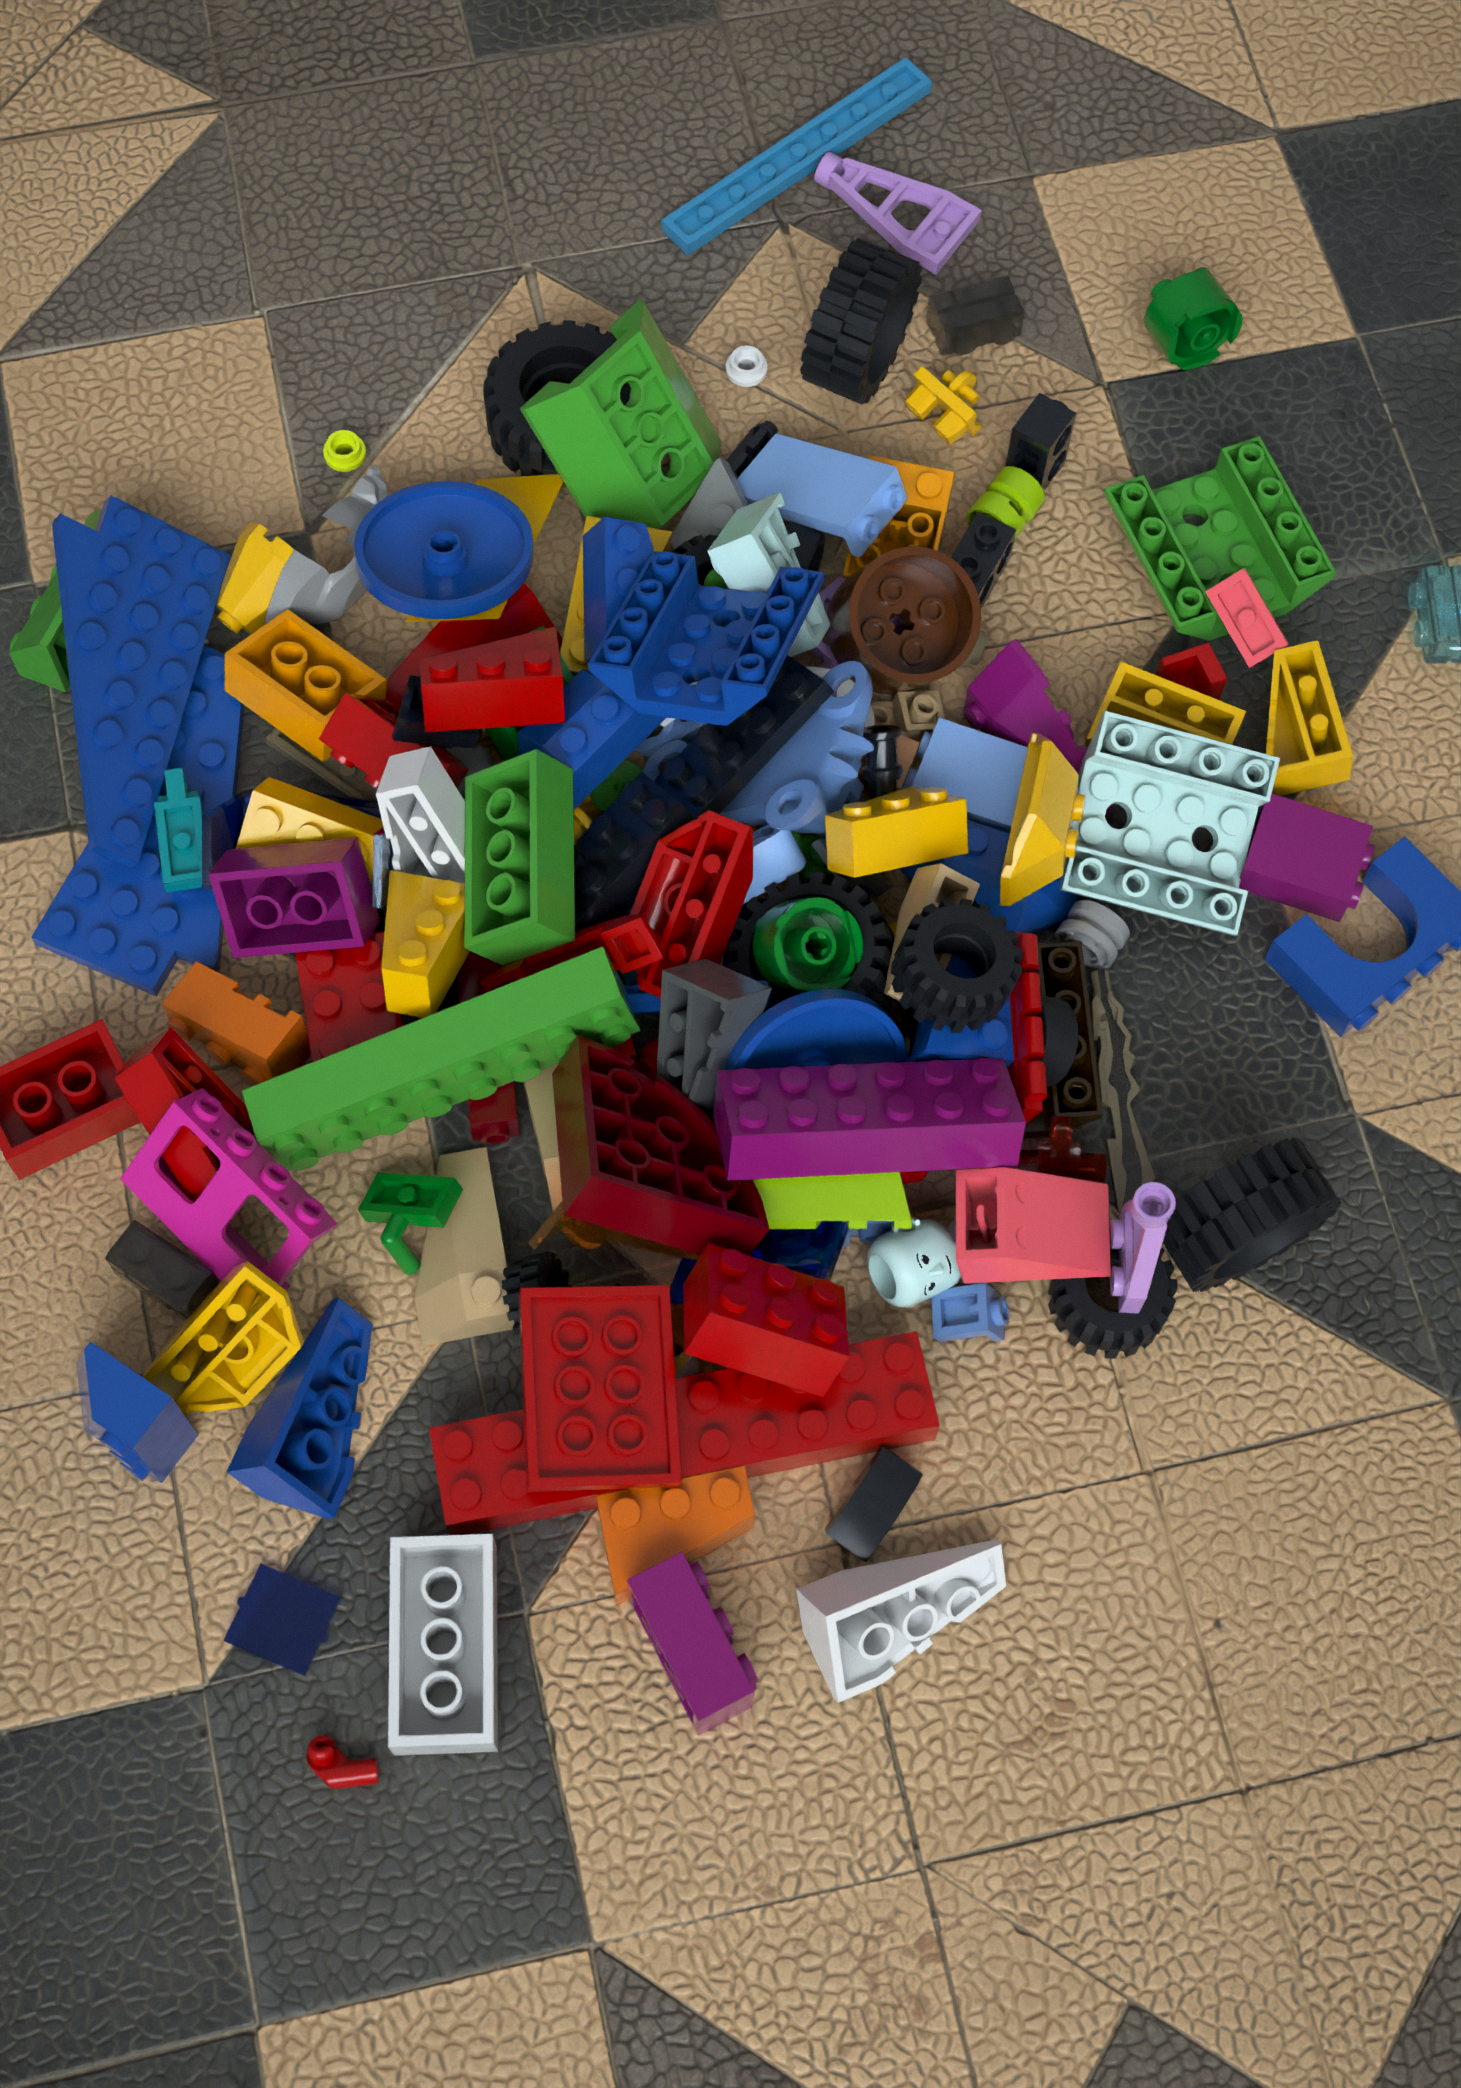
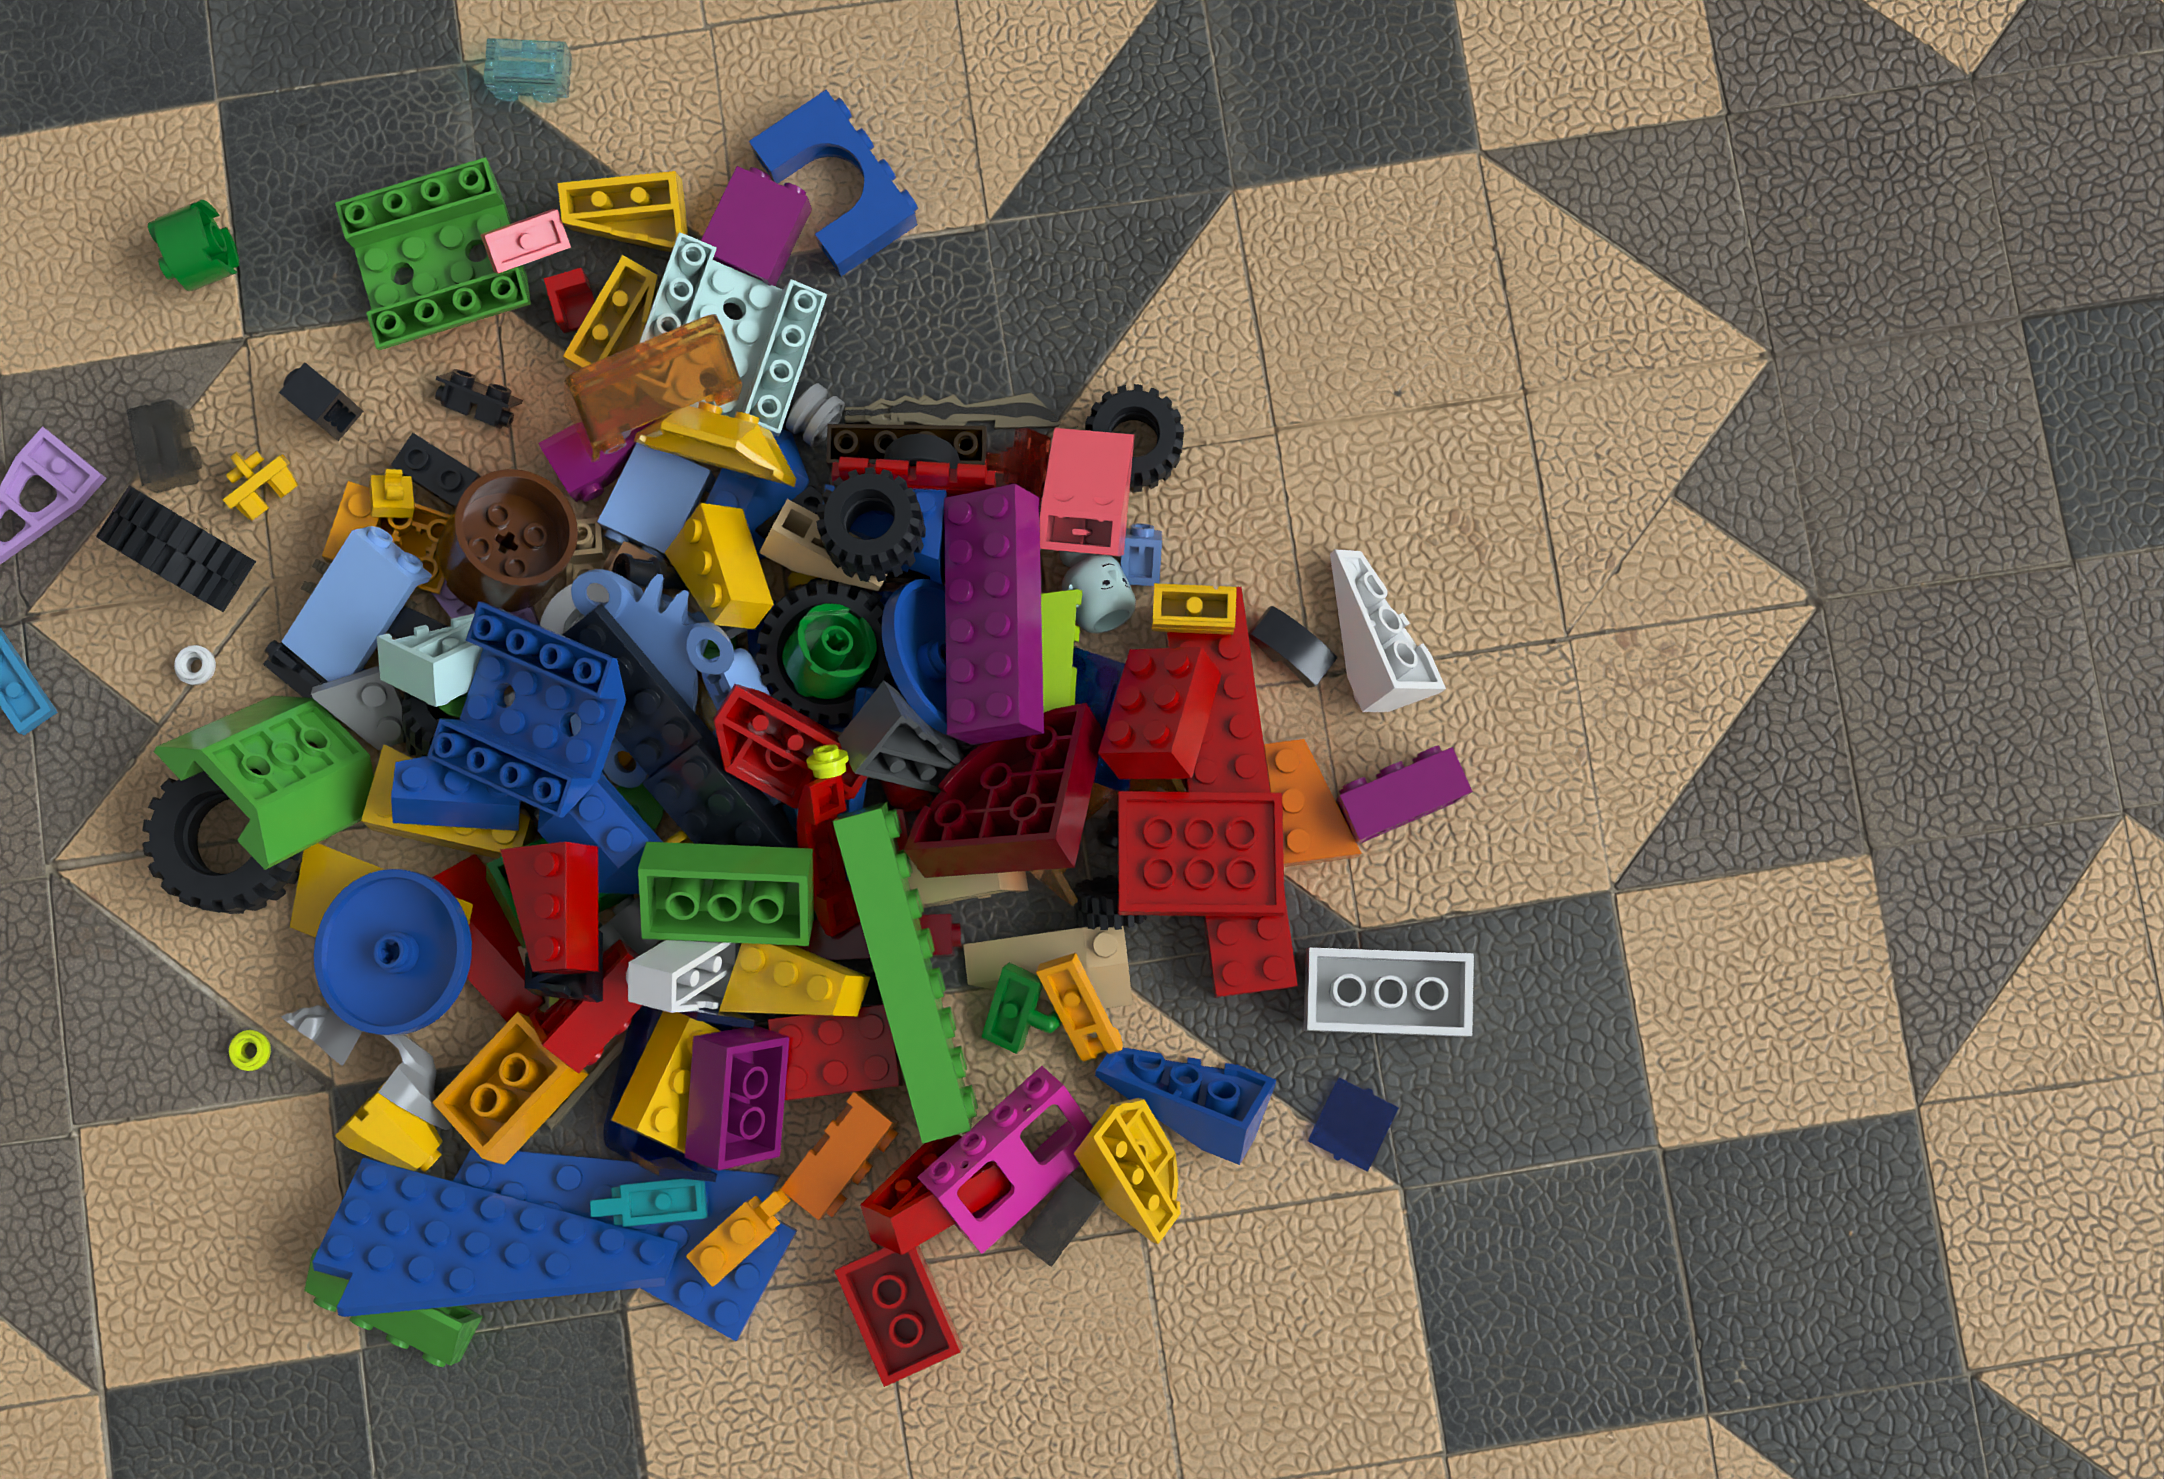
camera: 80 degrees left, 15 degrees up
blue wedge [76,1341,198,1484] -> none
red arm [306,1735,379,1789] -> none
lime wheel [966,466,1046,541] -> none
lavender plate [1110,1182,1175,1313] -> none
black tyre [1163,1138,1341,1292] -> none
none -> yellow tile [369,469,415,518]
none -> black hinge [435,369,523,429]
none -> clear orange windscreen [564,314,743,462]
none -> light orange hinge [686,1188,791,1287]
none -> neon yellow plate [806,745,849,779]
none -> light orange plate [1036,952,1123,1062]
none -> yellow brick [1152,583,1236,635]

